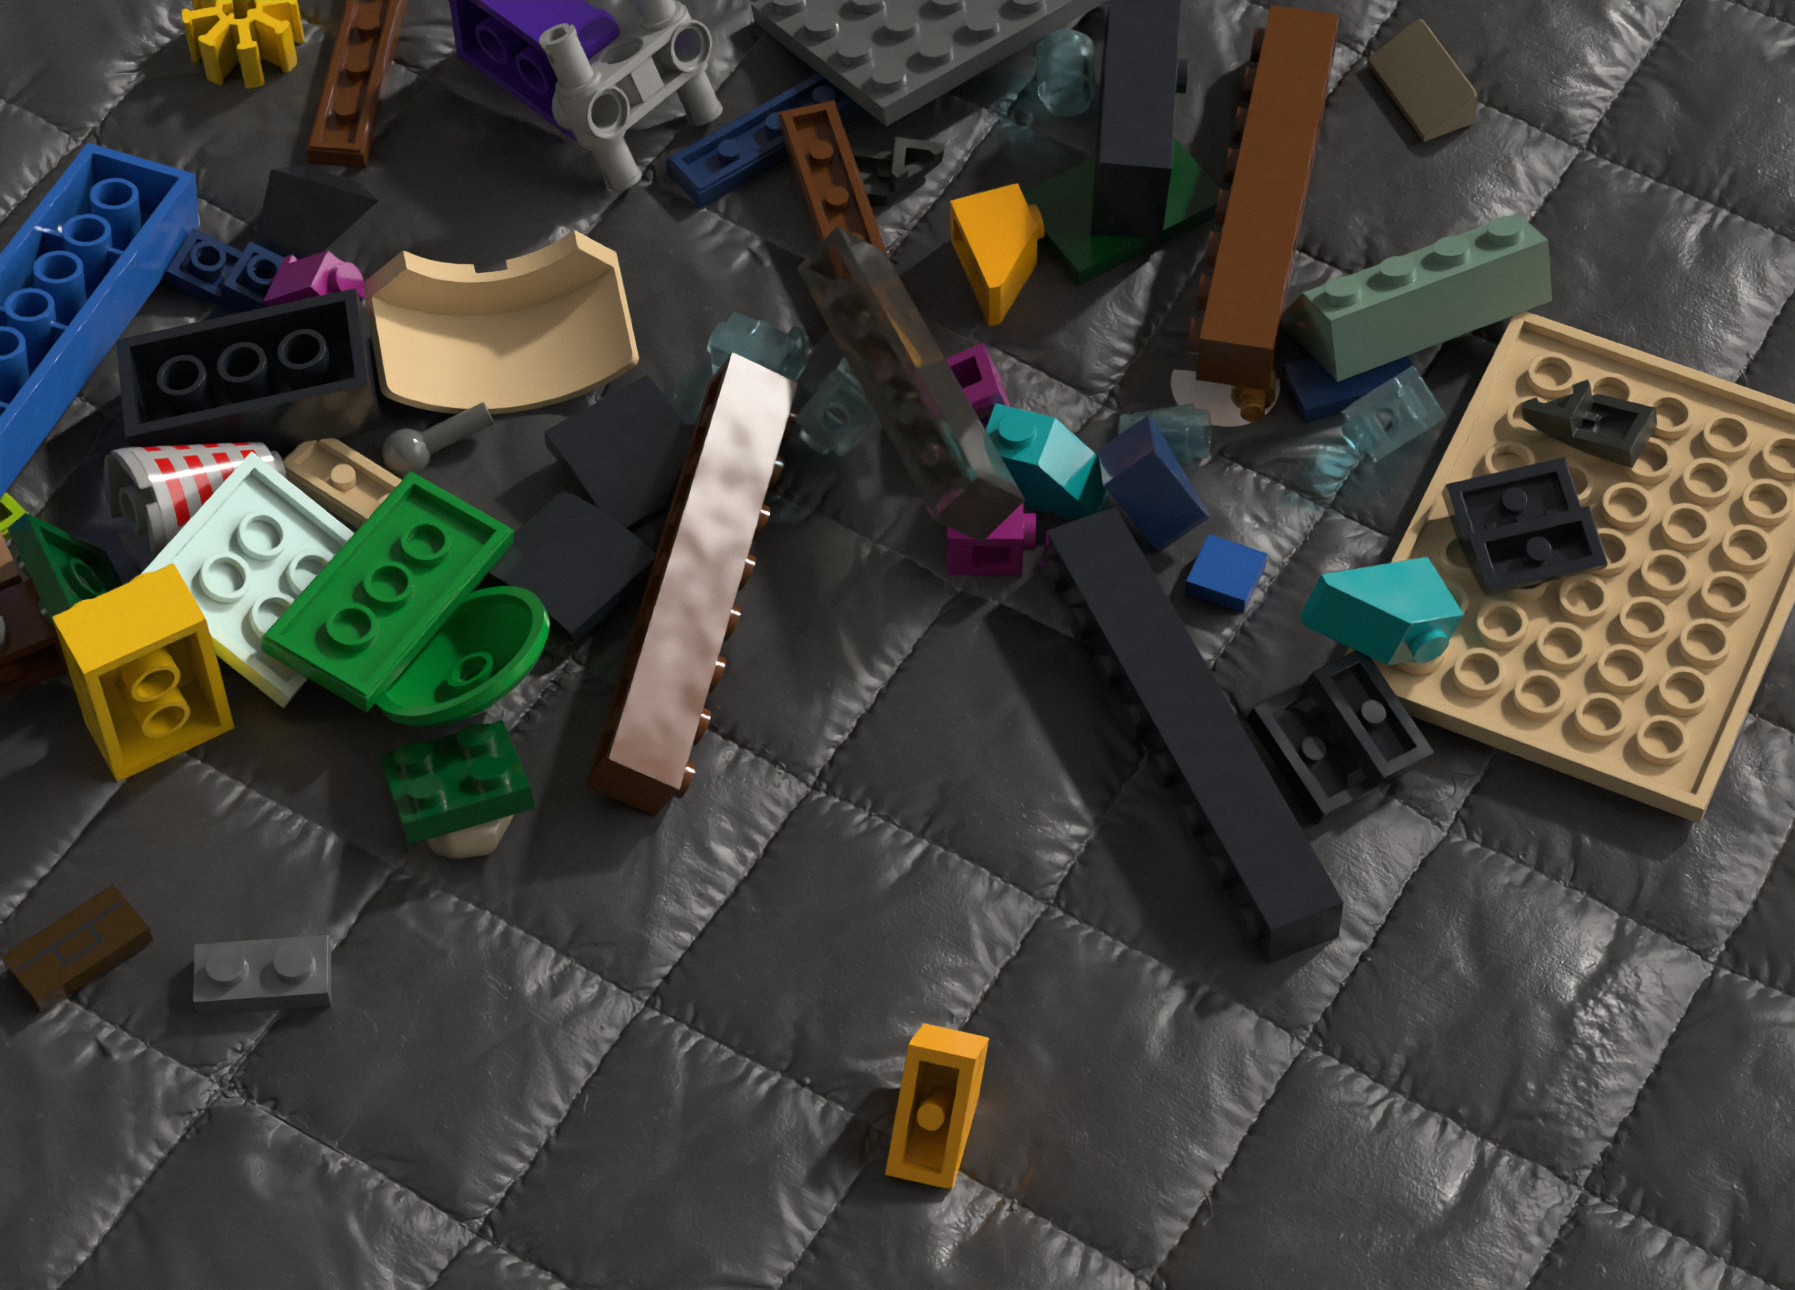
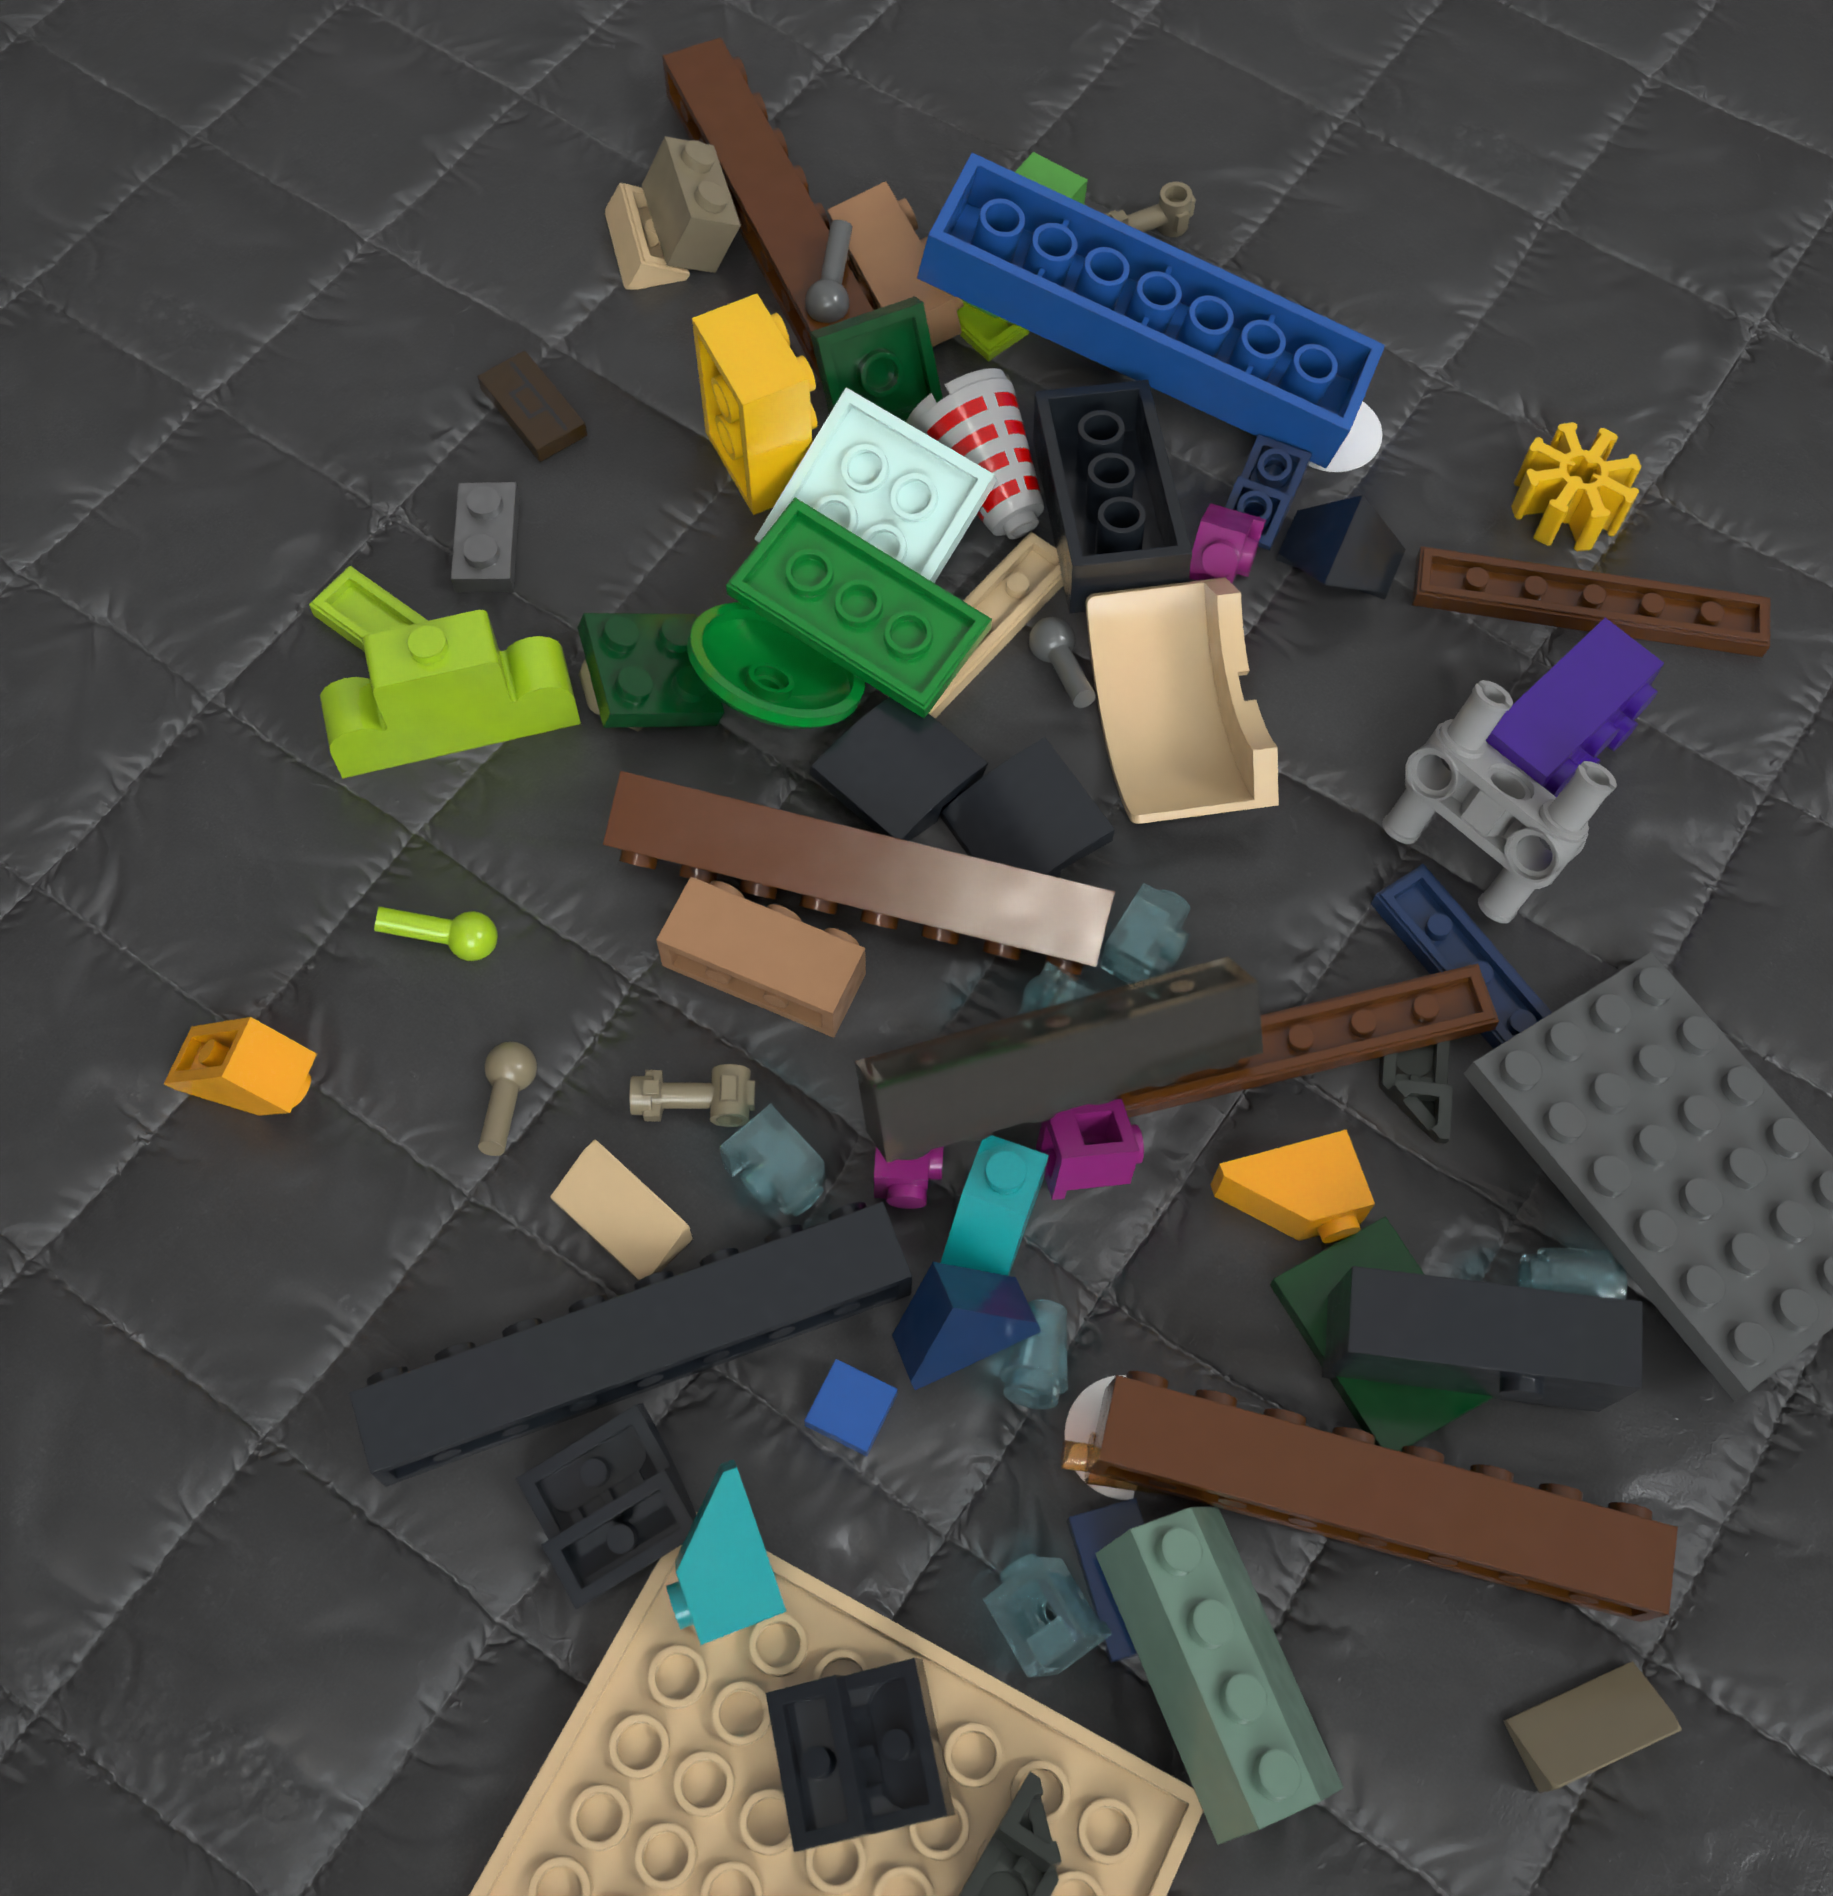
camera: 90 degrees right, 10 degrees up
none -> lime tile [309,566,428,651]
none -> lime brick [320,610,581,779]
none -> lime bar [374,906,498,961]
none -> dark tan bar [478,1041,537,1156]
none -> tan slope [550,1139,693,1281]
none -> dark tan bar [629,1064,756,1127]
none -> medium nougat brick [656,877,866,1038]
none -> clear light blue brick [719,1104,826,1216]

